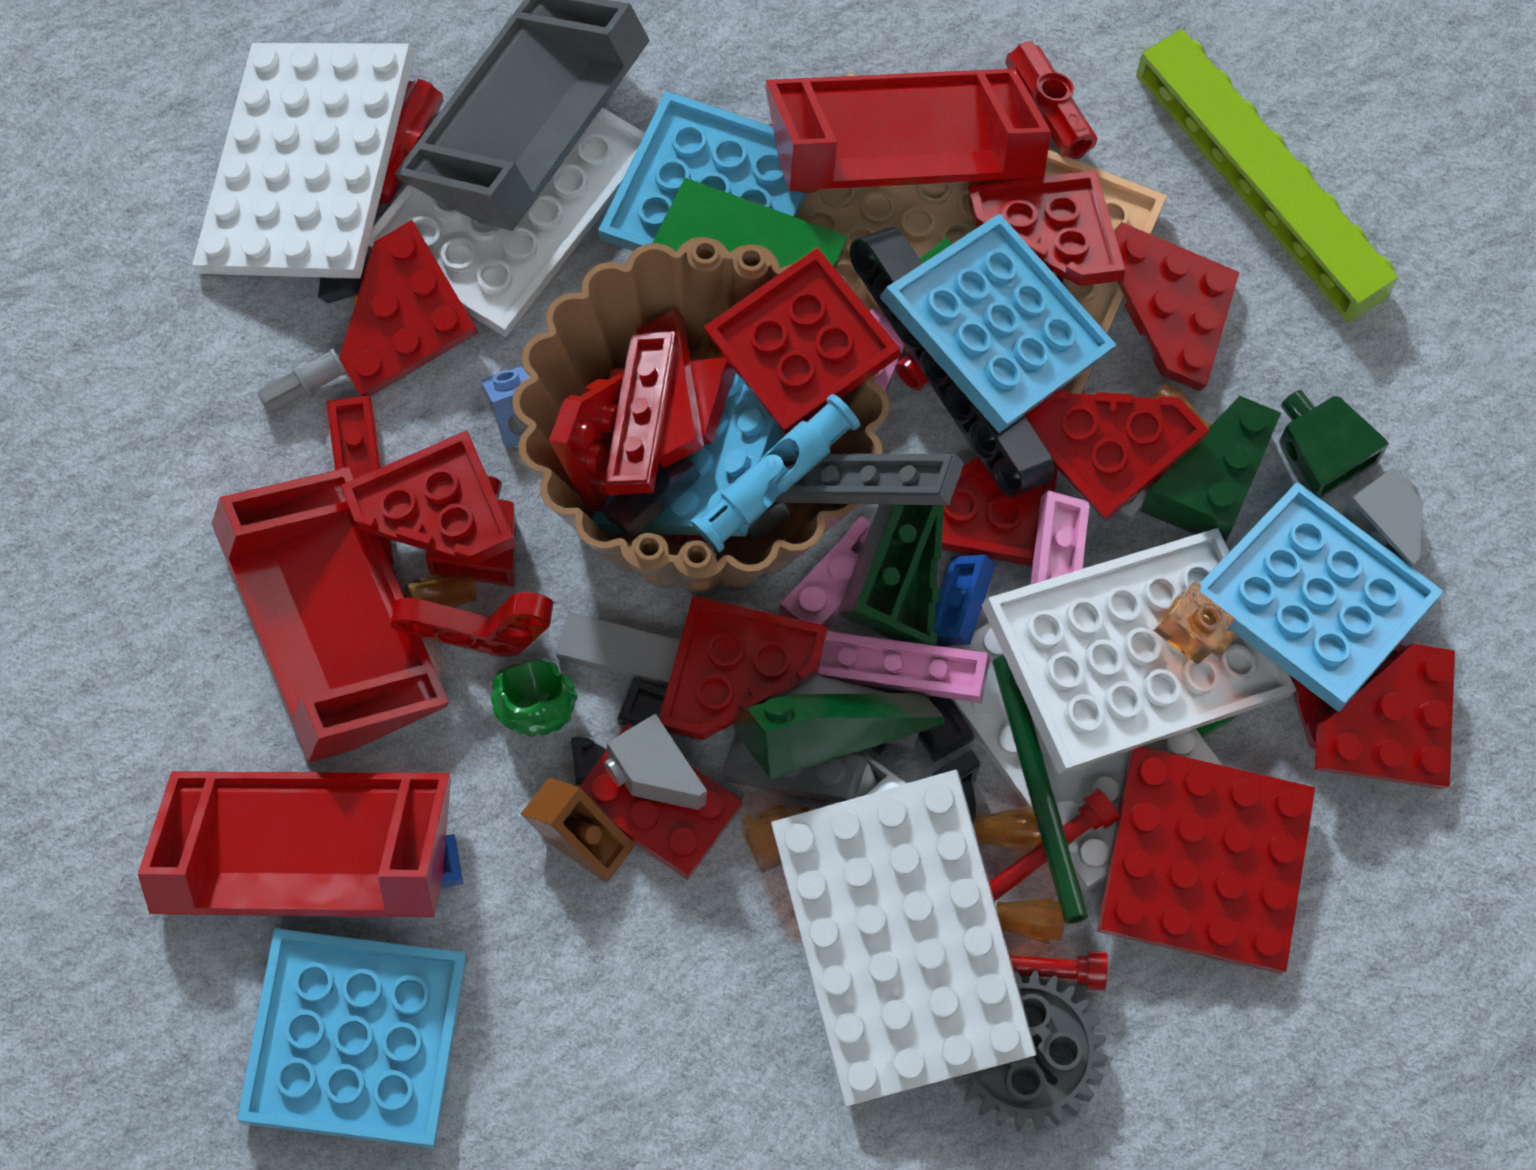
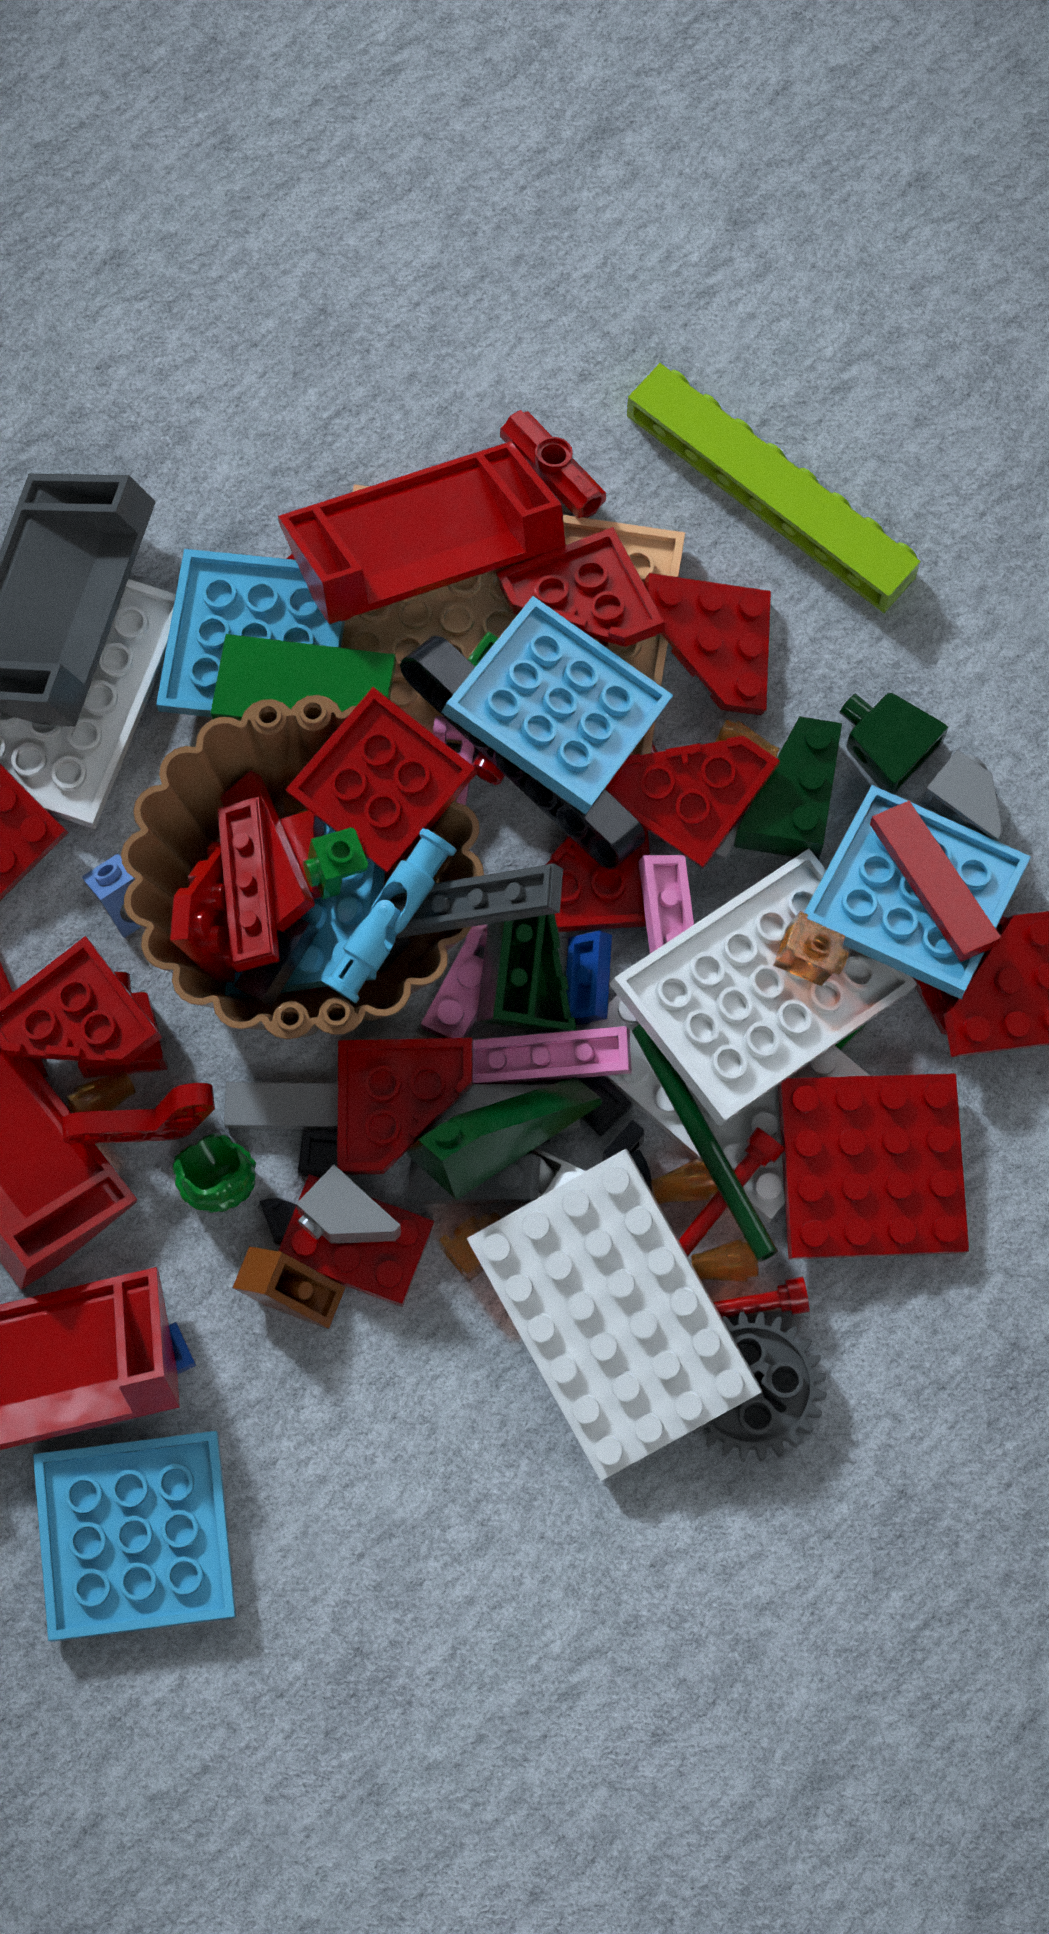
camera: 10 degrees left, 5 degrees up
none -> green bracket [303,828,368,900]
none -> red tile [870,801,1001,962]

